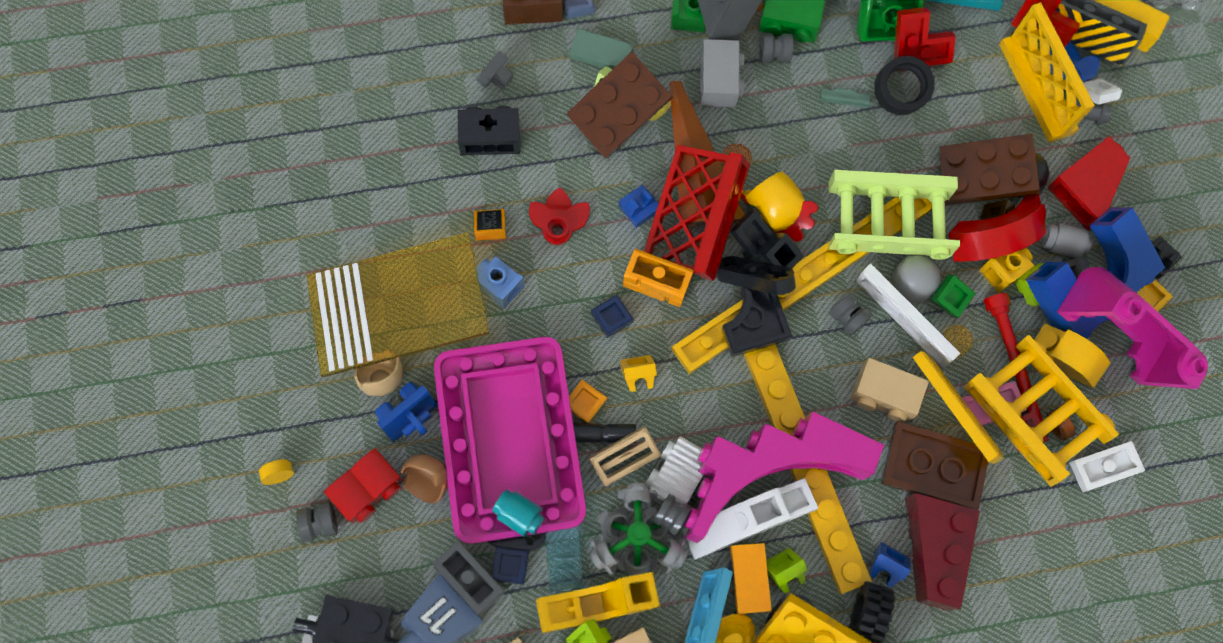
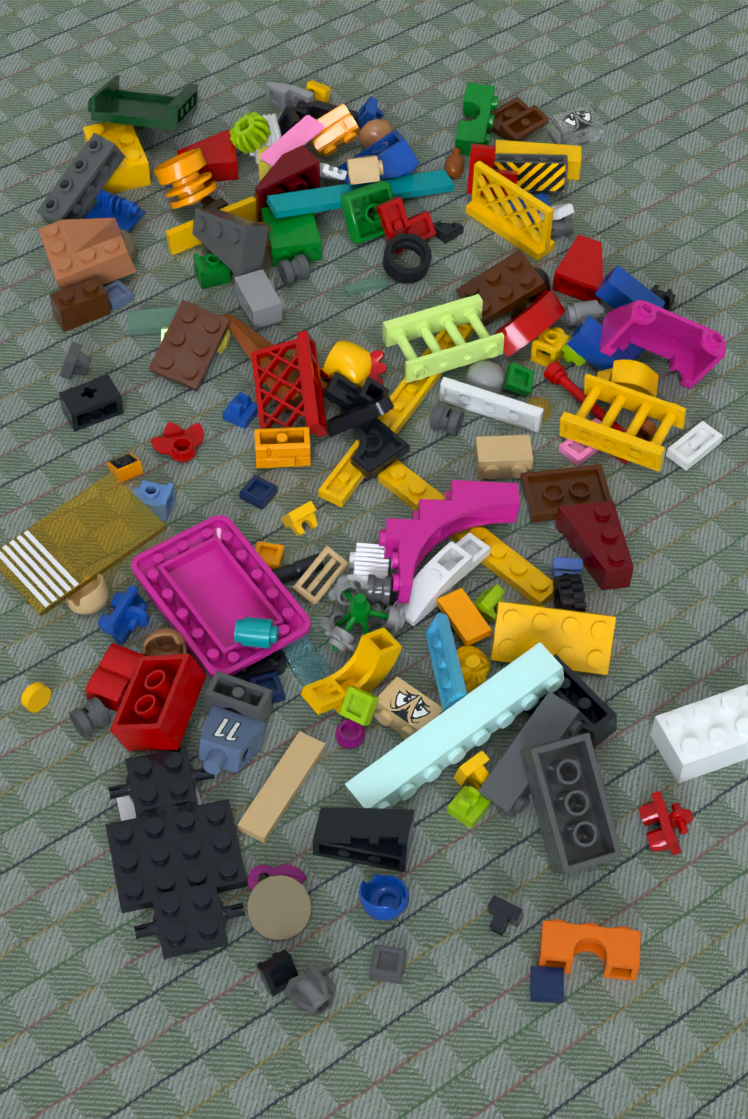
camera: 20 degrees left, 20 degrees down
yellow tile [912,351,1004,464] -> none
none -> red brick [110,654,207,751]
none -> black tile [433,221,464,244]

